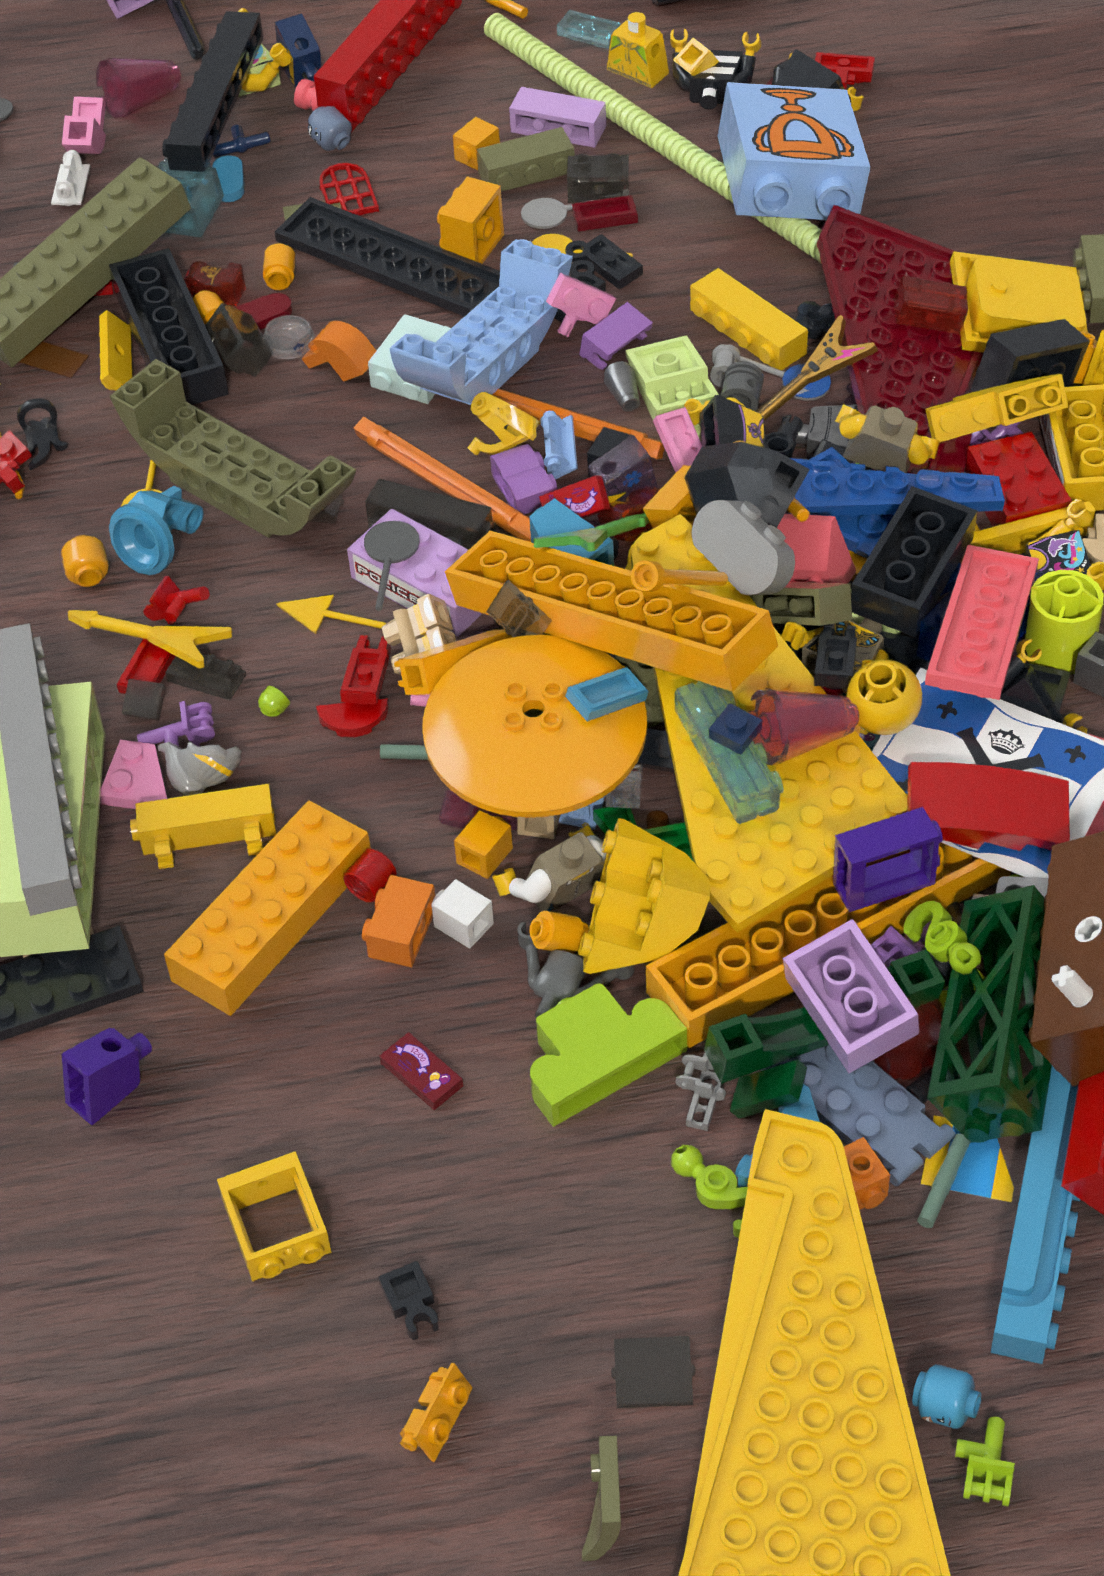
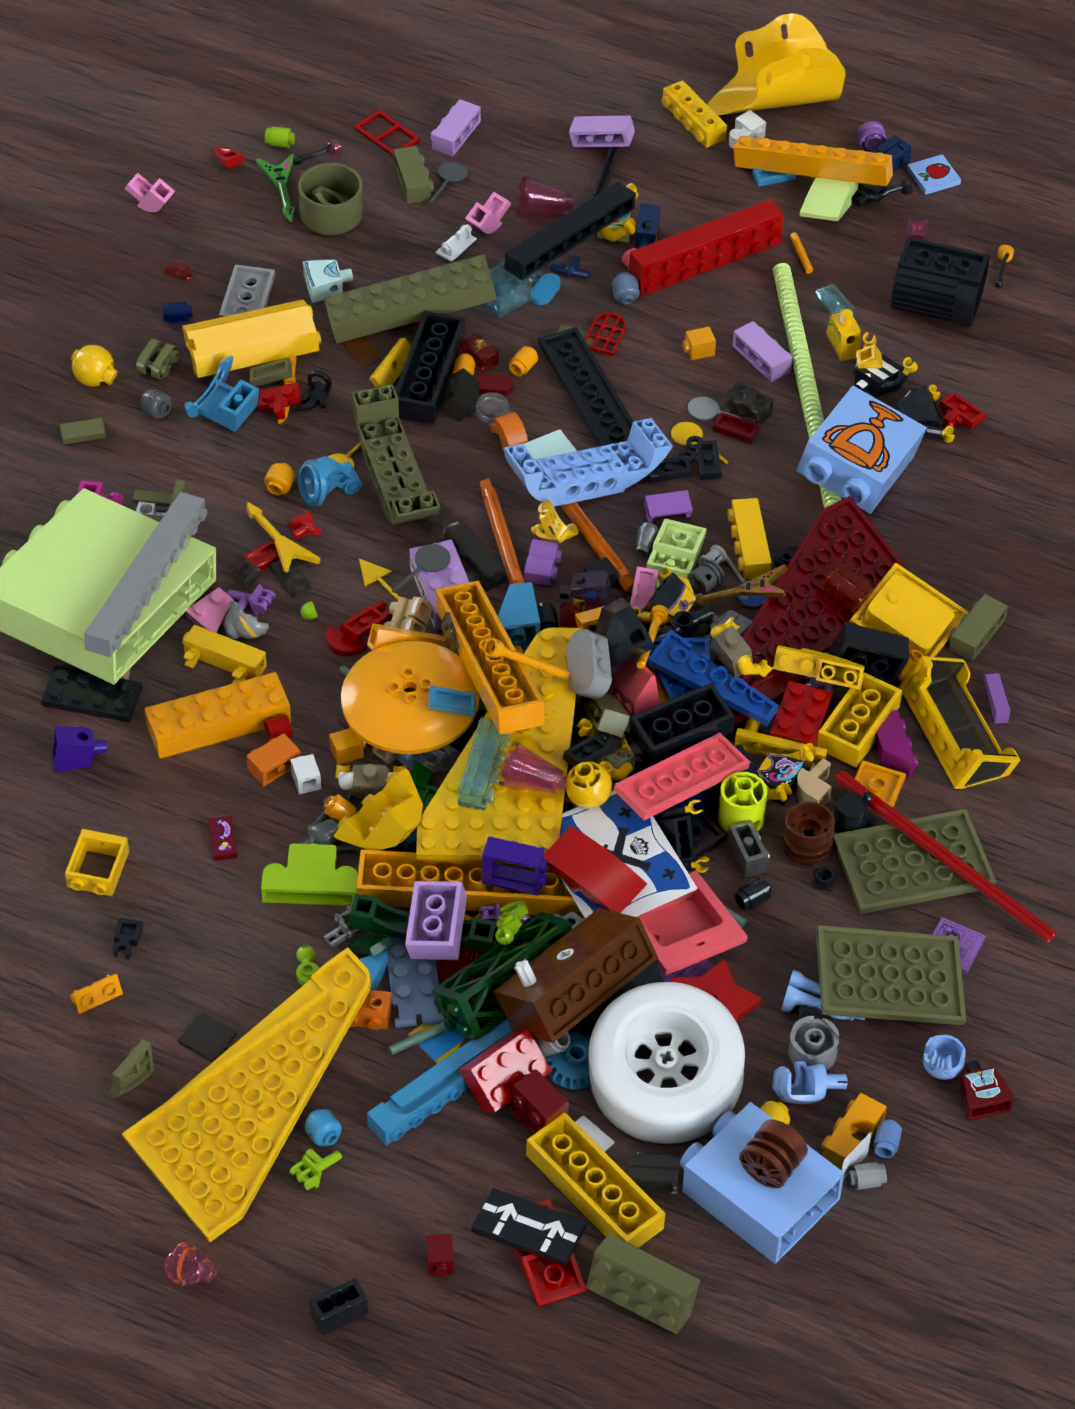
camera: 30 degrees right, 0 degrees up
light orange brick [437,176,504,264] -> none
olive brick [477,127,575,192] -> none
bright green piece [533,513,649,552] -> none
red tile [539,475,611,518] -> none
light blue hinge [540,411,578,480] -> none
bright pink plate [546,272,616,337] -> none
dark blue plate [709,703,763,755] -> none

